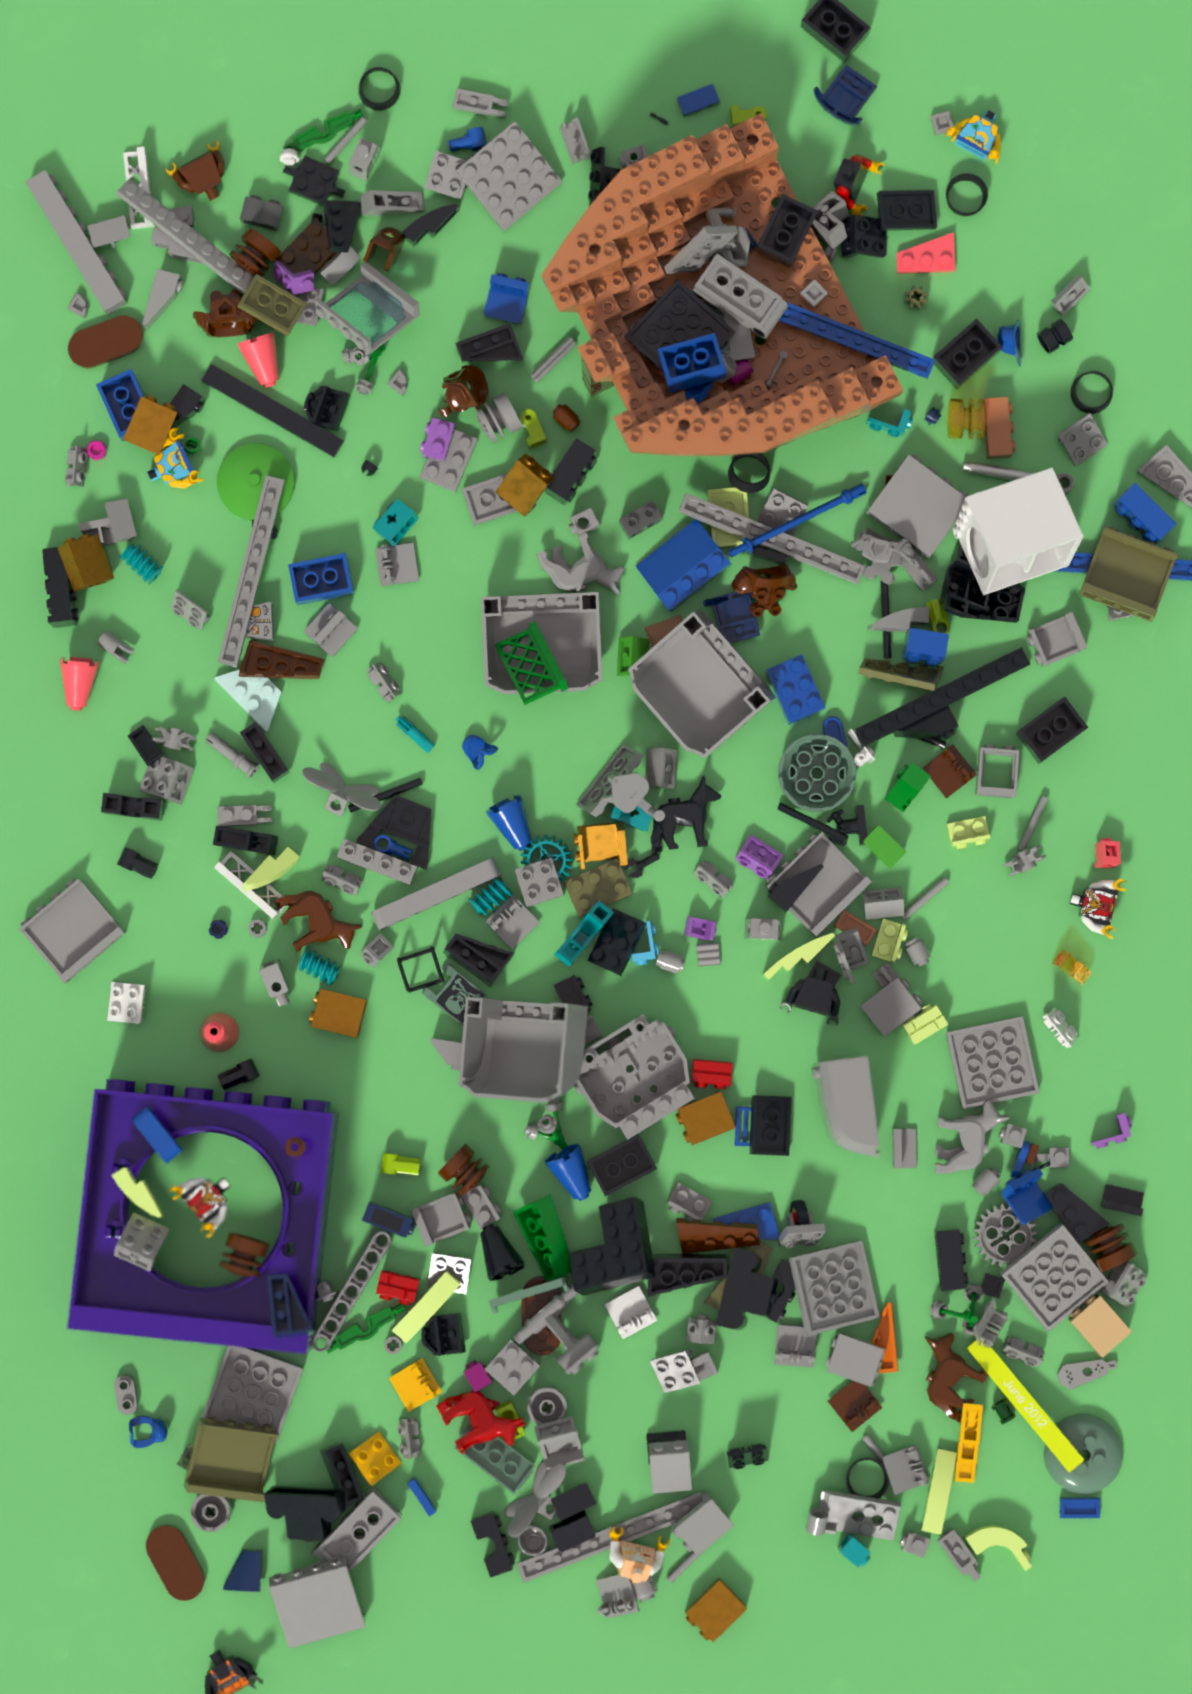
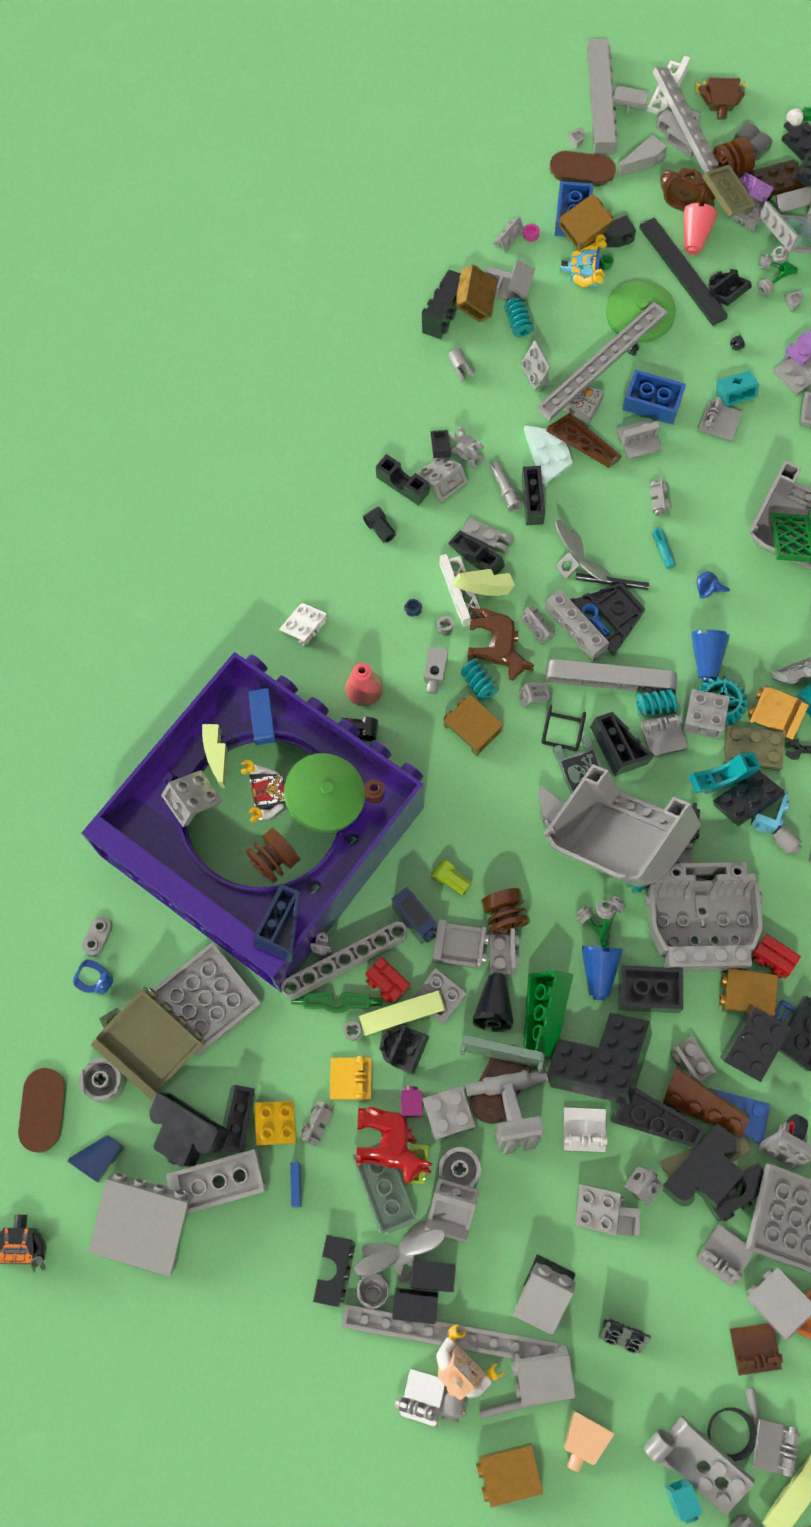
camera: 30 degrees right, 15 degrees down
light grey panel [18,879,126,984] -> none
coral cone [60,657,99,711] -> none
none -> bright green dish [284,753,365,833]
none -> light nougat torso [564,1410,614,1473]
none -> black brick [720,1003,791,1082]

